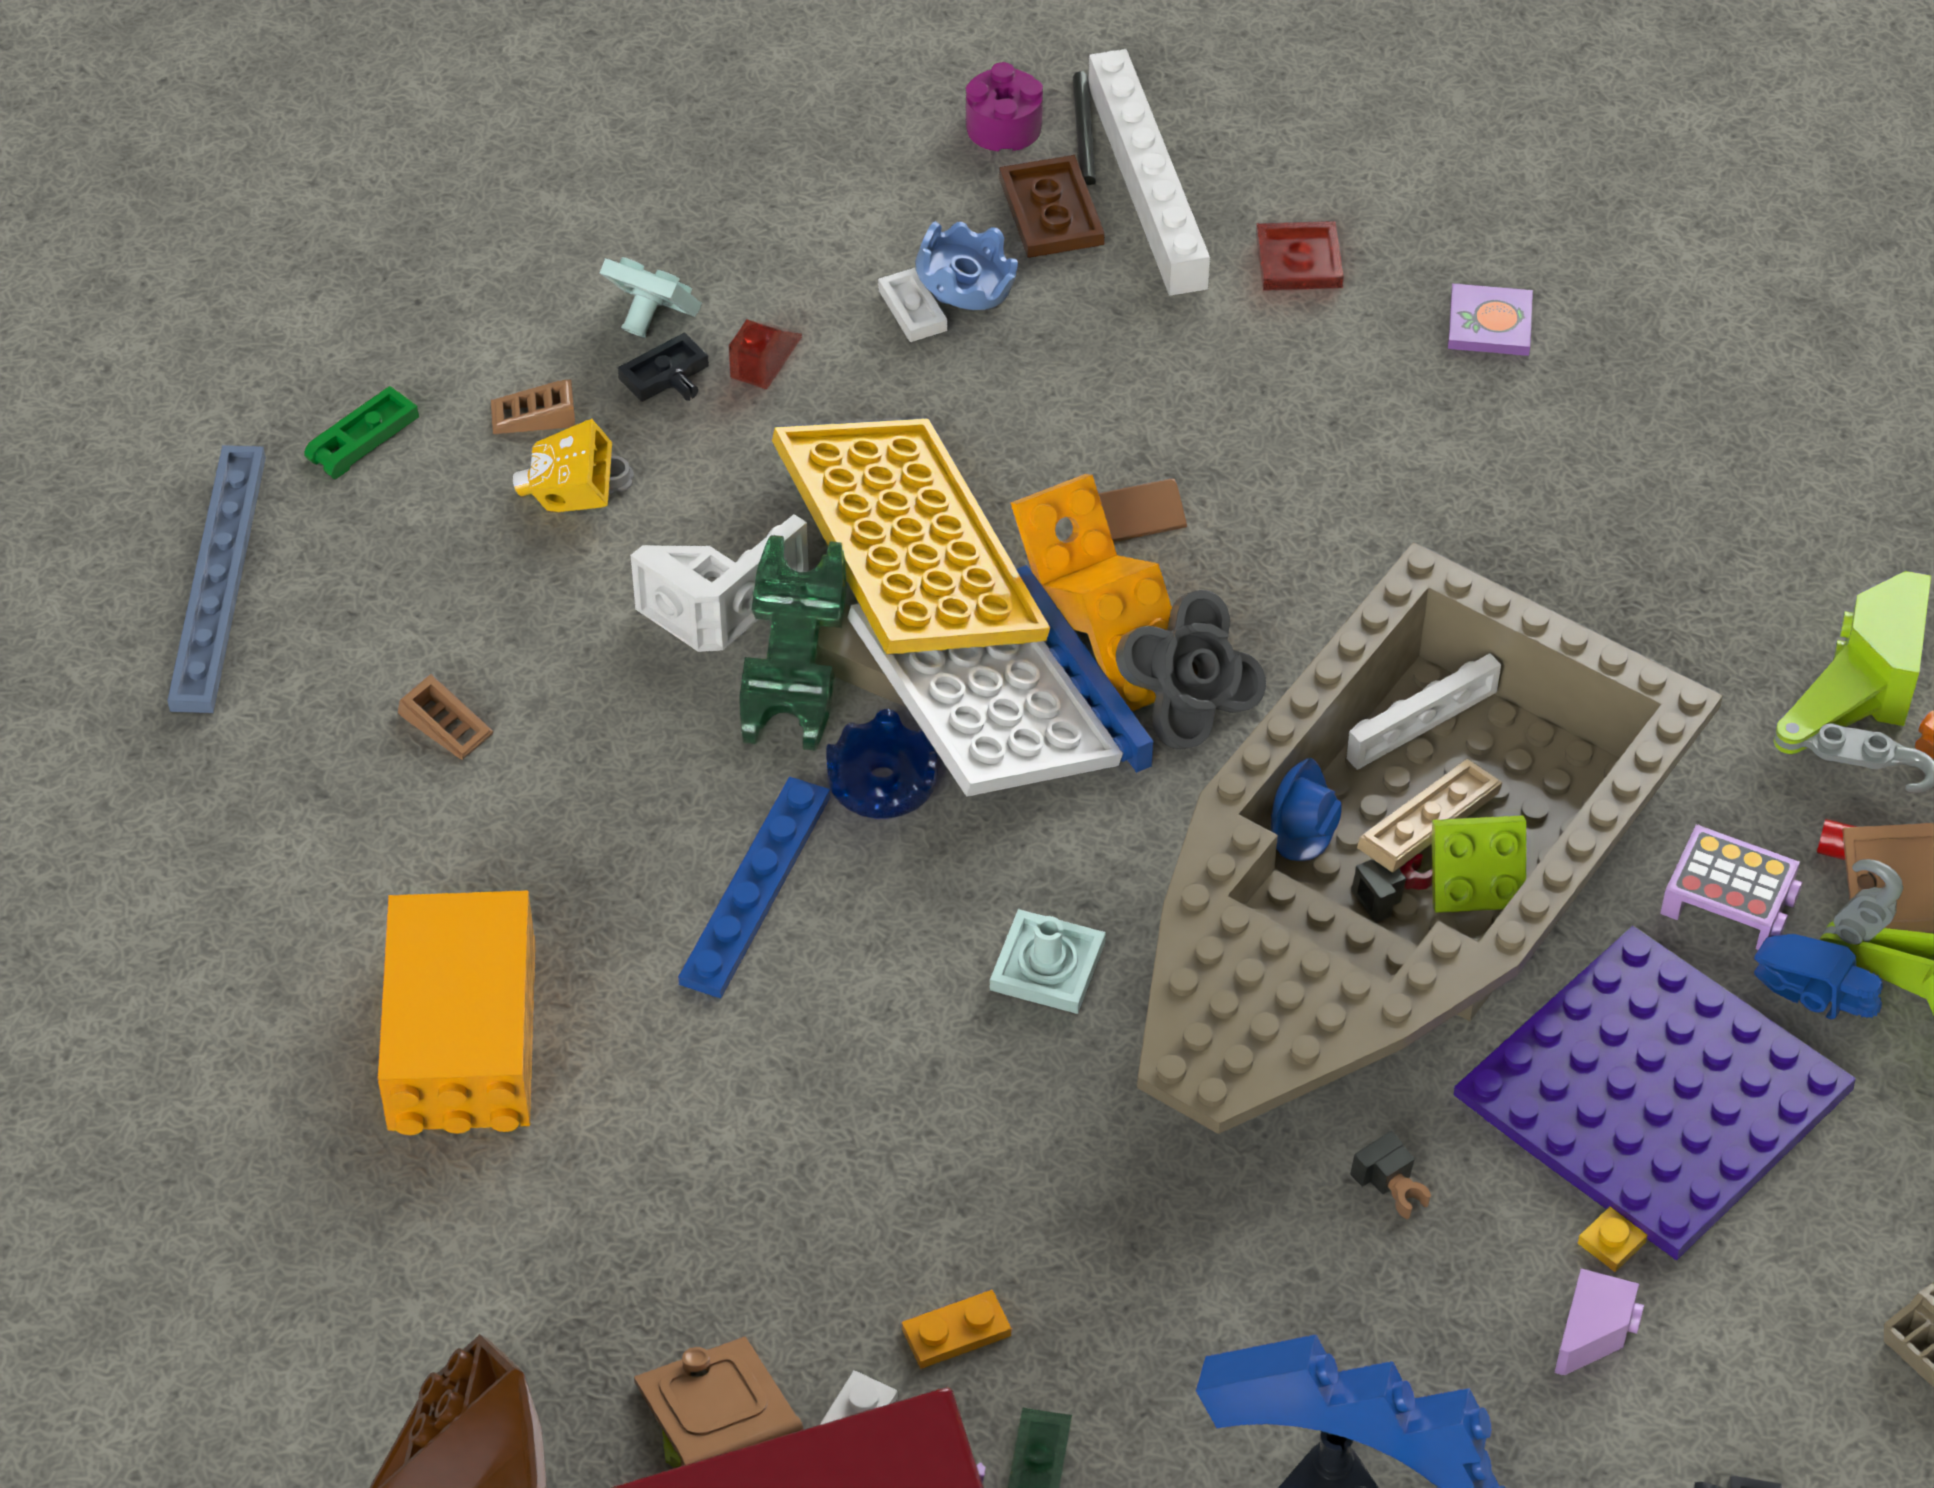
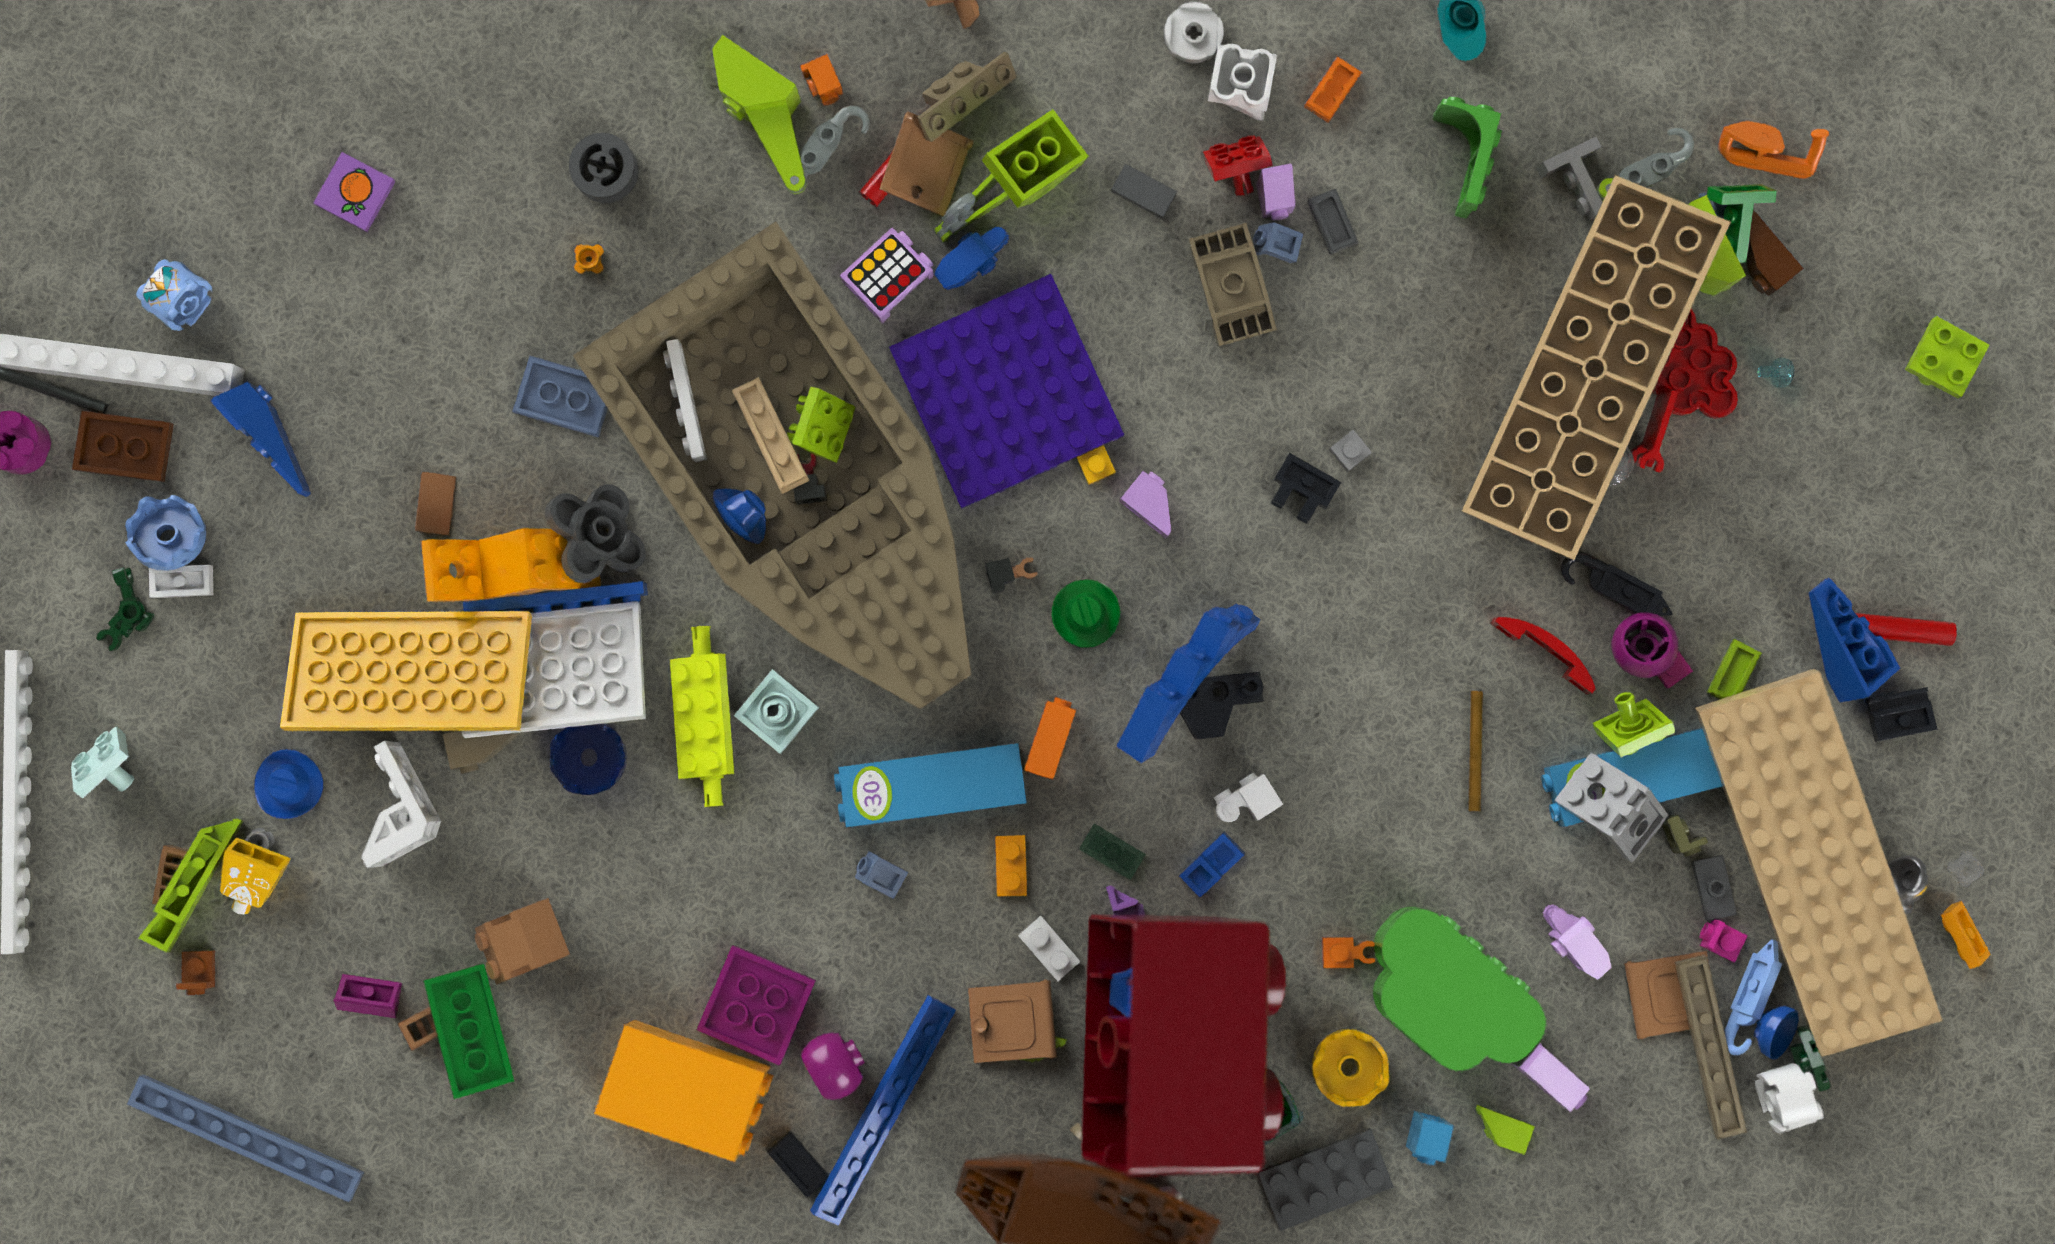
camera: 70 degrees left, 35 degrees up
green plate [304,386,419,480] -> none
black plate [618,332,709,402] -> none
blue plate [678,776,830,999] -> none
clear red slope [728,319,802,389] -> none
clear green piece [739,535,847,751] -> none
clear red plate [1256,221,1344,291] -> none
none -> white plate [1,650,33,954]
none -> dark green piece [96,567,154,651]
none -> light blue brick [136,259,212,331]
none -> lime wedge [139,818,243,952]
none -> dark orange bracket [176,950,215,995]
none -> blue wedge [210,382,311,497]
none -> blue hat [254,749,323,819]
none -> magenta slope [334,974,402,1018]
none -> green plate [423,964,514,1099]
none -> medium nougat piece [475,898,570,985]
none -> sand blue tile [512,356,608,438]
none -> dark grey wheel [569,133,639,203]
none -> light orange plate [574,244,604,274]
none -> neon yellow plate [670,626,734,807]
none -> magenta plate [696,945,816,1066]
none -> black tile [767,1131,829,1198]
none -> magenta wheel [801,1032,865,1100]
none -> blue plate [810,995,956,1226]
none -> dark azure brick [834,743,1026,827]
none -> sand blue bracket [855,851,908,899]
none -> orange window [1024,697,1076,780]
none -> green hat [1051,579,1120,648]

